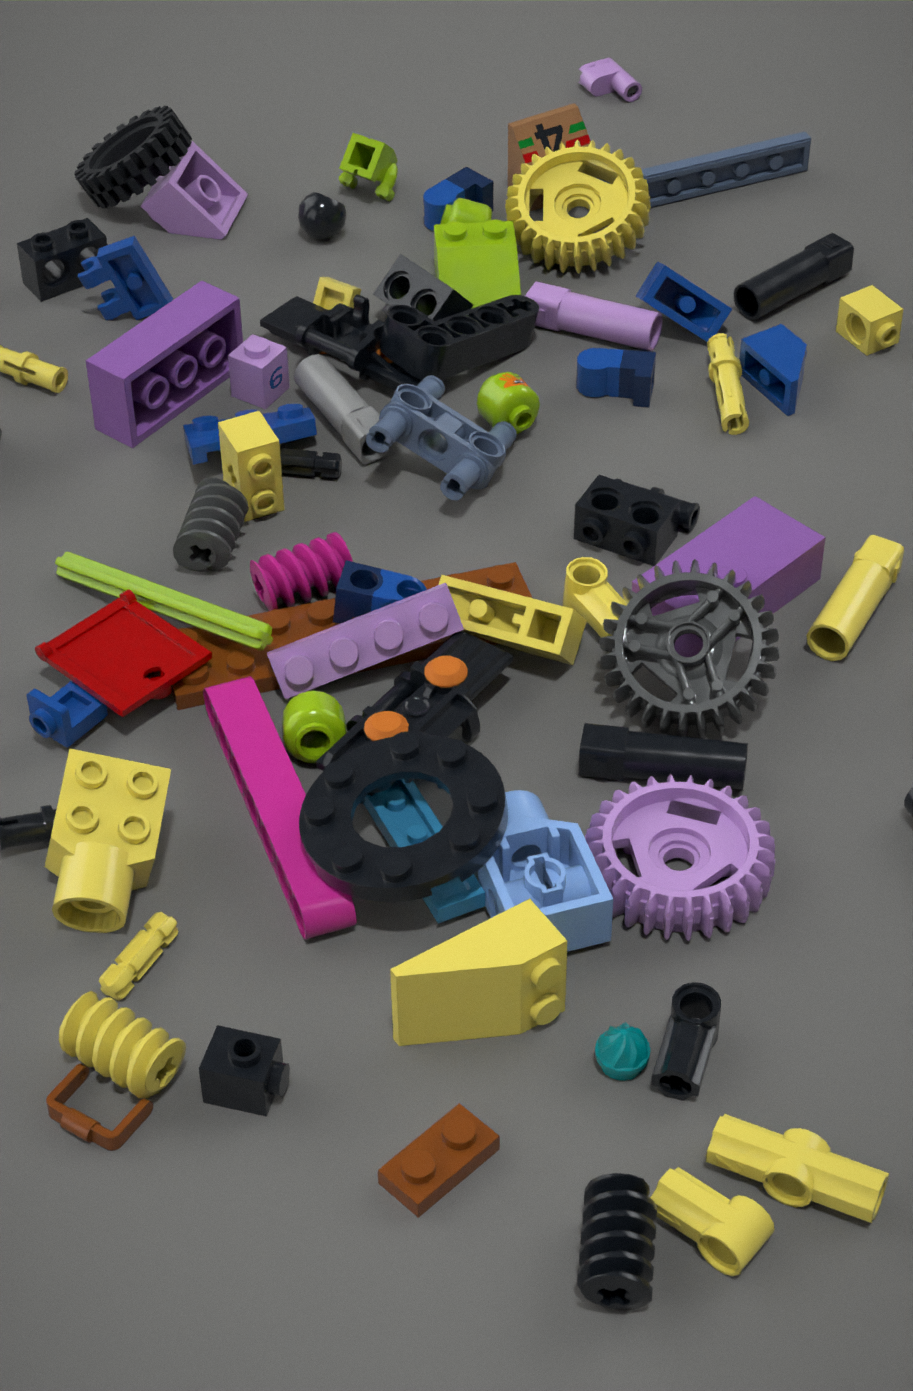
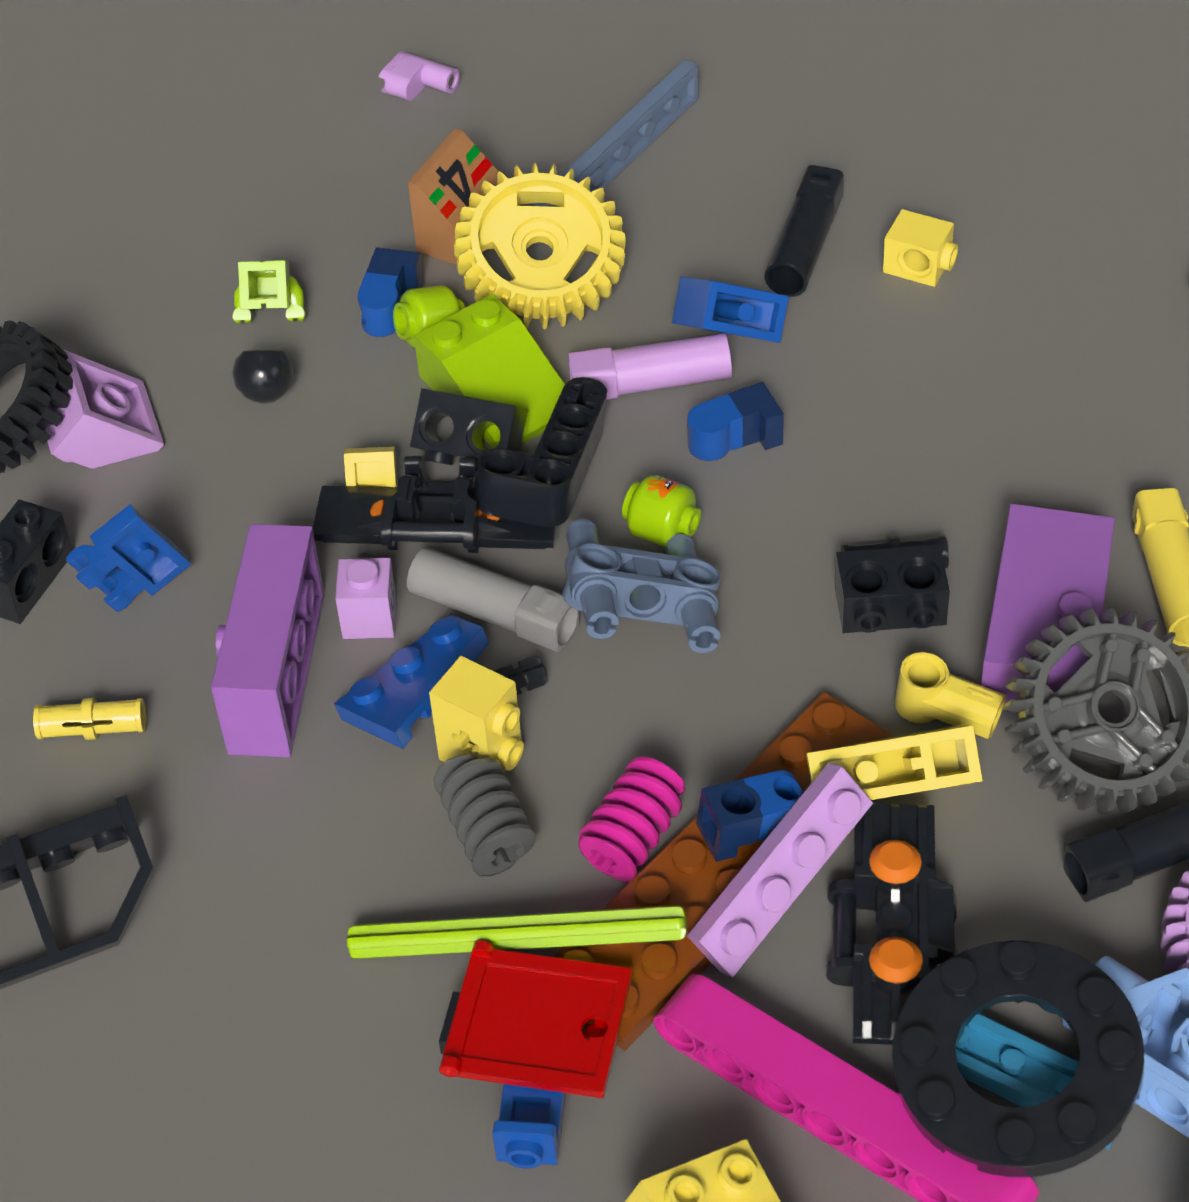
camera: 30 degrees left, 5 degrees up
lime head [282,690,347,763] -> none
light yellow pin [707,333,749,435] -> none
blue slope [739,324,807,416] -> none

